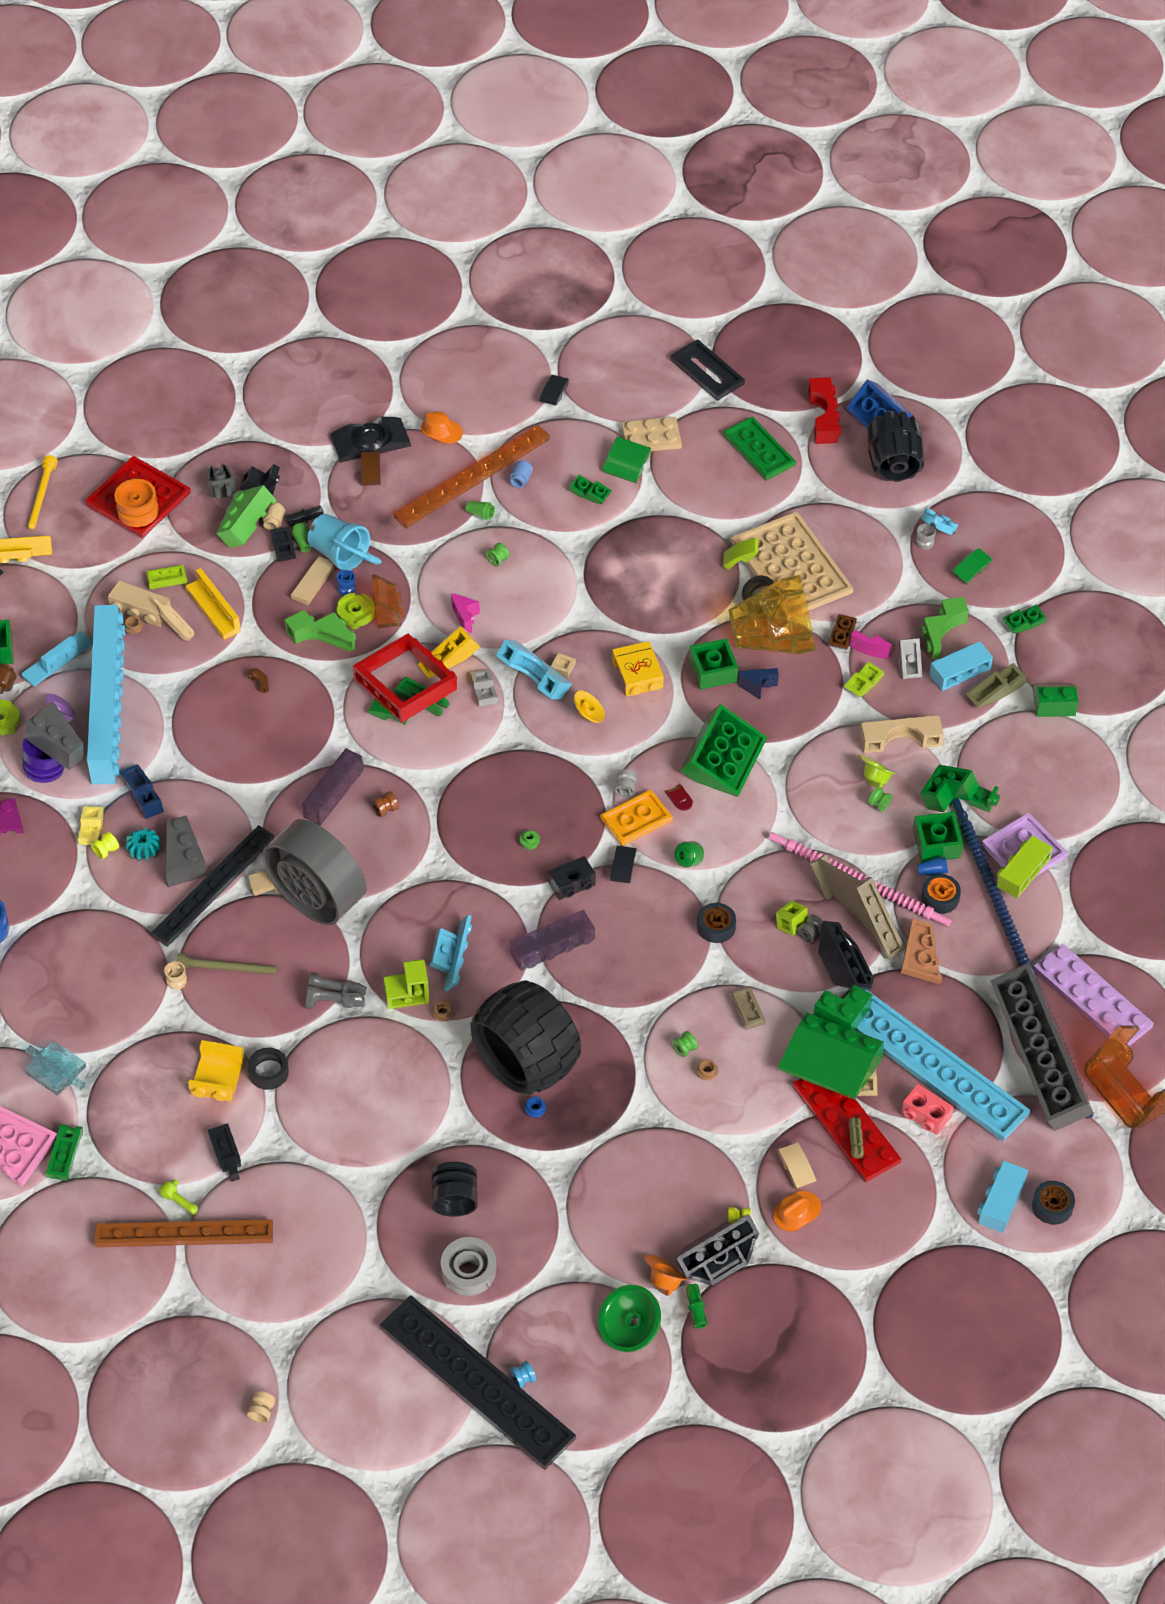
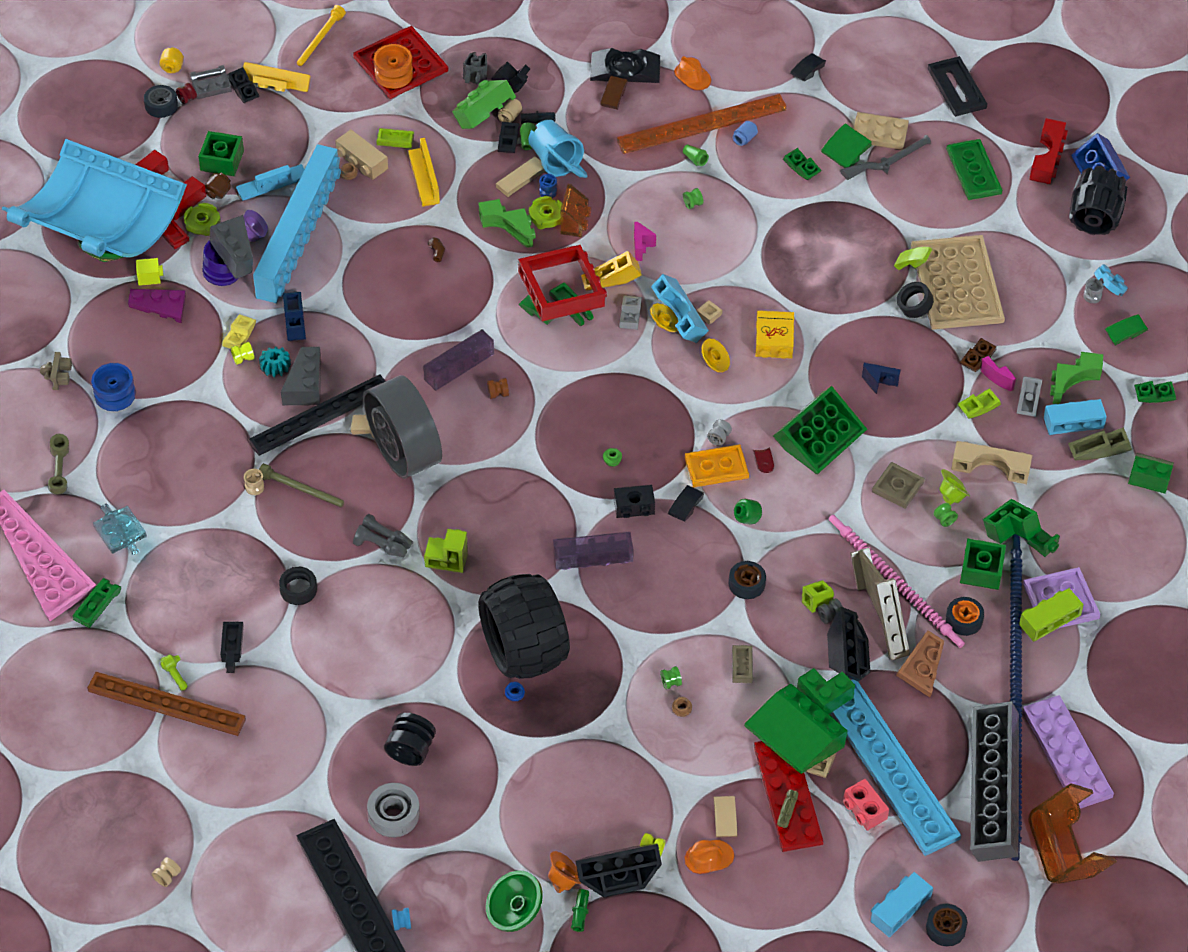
camera: 20 degrees right, 0 degrees up
tan piece [154,599,194,641] -> none
yellow panel [188,1040,245,1101] -> none
medium azure bracket [429,914,472,992] -> none
medium nougat plate [432,1001,453,1022] -> none
green brick [689,638,738,690] -> none
clear yellow wedge [728,575,816,654] -> none
blue cone [918,856,948,876] -> none
none -> yellow dish [650,303,678,332]
none -> dark grey piece [840,135,931,180]
none -> dark tan plate [872,462,925,509]

